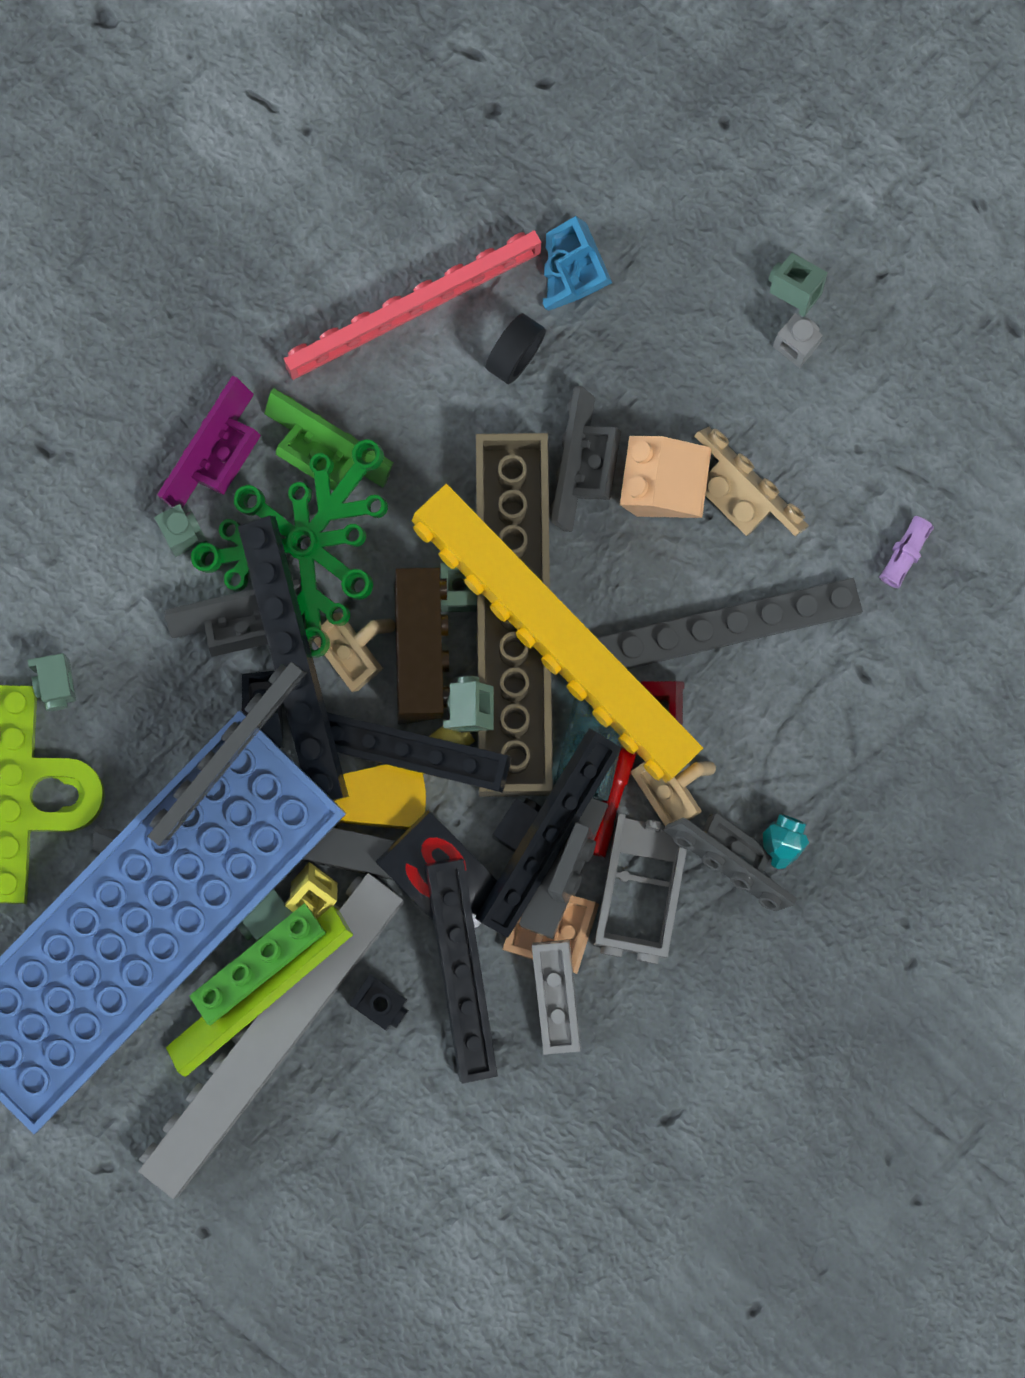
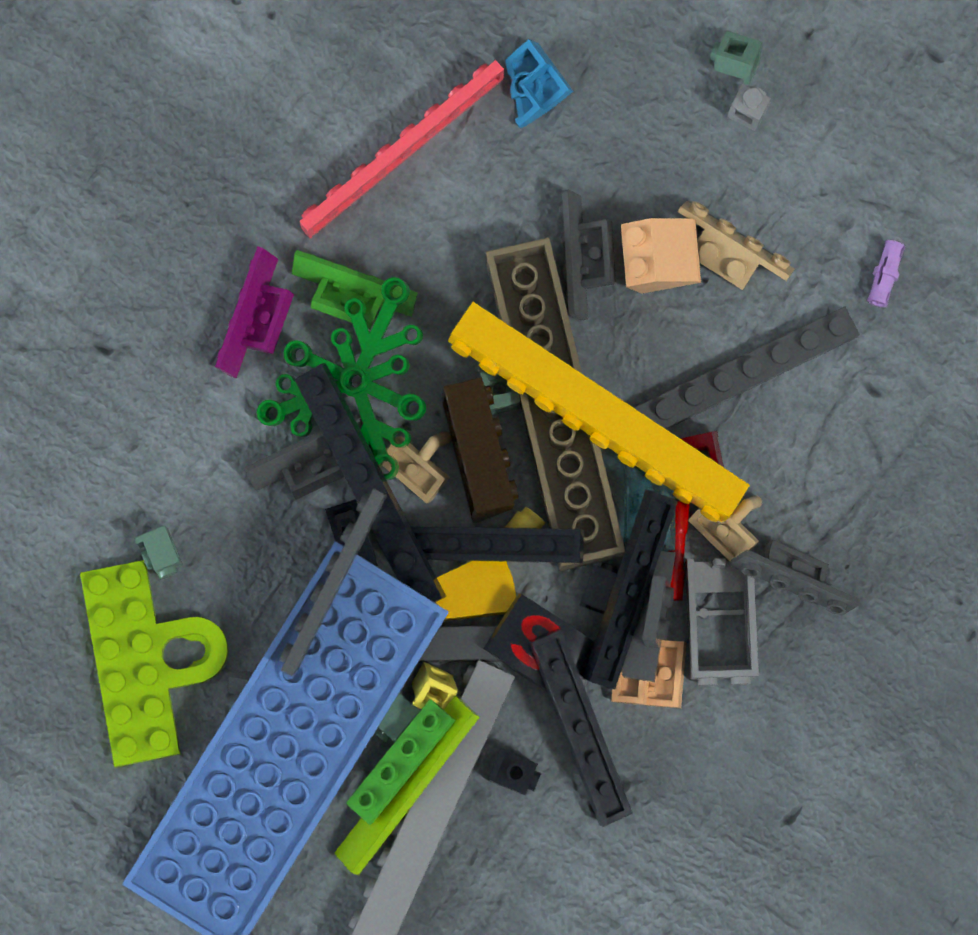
camera: 10 degrees left, 0 degrees up
sand green brick [154,504,207,557] -> none
sand green brick [443,676,494,733] -> none
black tyre [485,313,546,384] -> none
light grey plate [532,939,581,1055] -> none
teal rock [763,814,809,869] -> none

